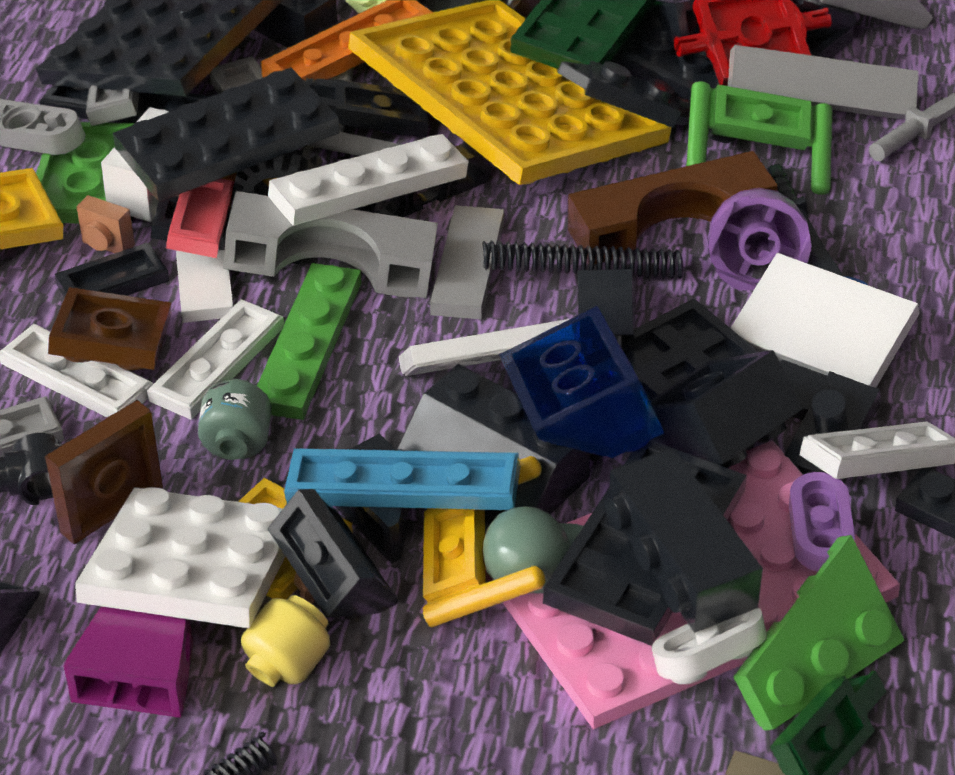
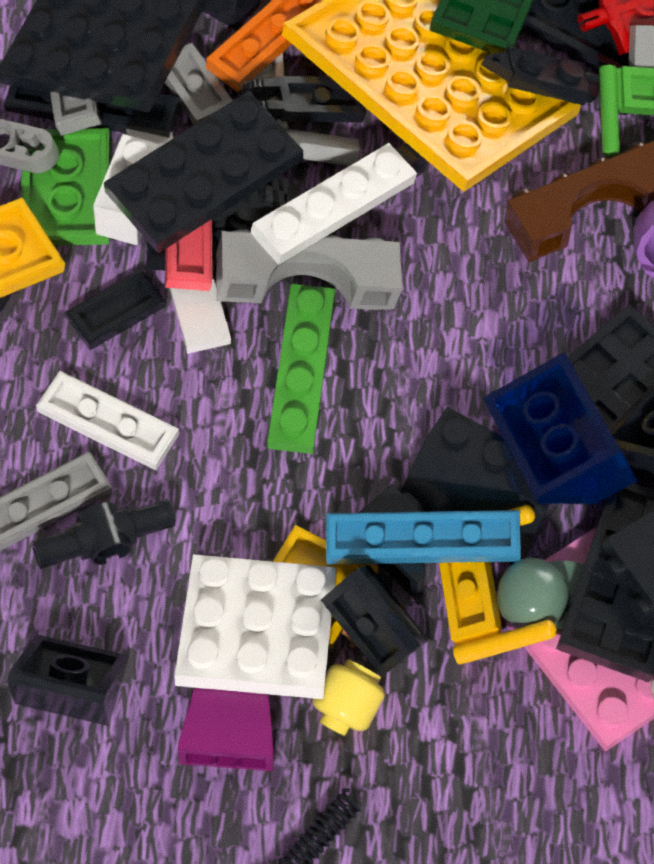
camera: 10 degrees left, 20 degrees up
reddish brown plate [45,400,163,544] -> none
reddish brown plate [48,287,172,370] -> none
nougat plate [76,195,135,253] -> none
white tile [147,299,284,420] -> none
sand green head [198,379,272,460] -> none
white tile [399,319,574,376] -> none
light grey tile [430,205,504,320] -> none
black piece [482,240,683,279] -> none
black slope [578,269,637,347] -> none

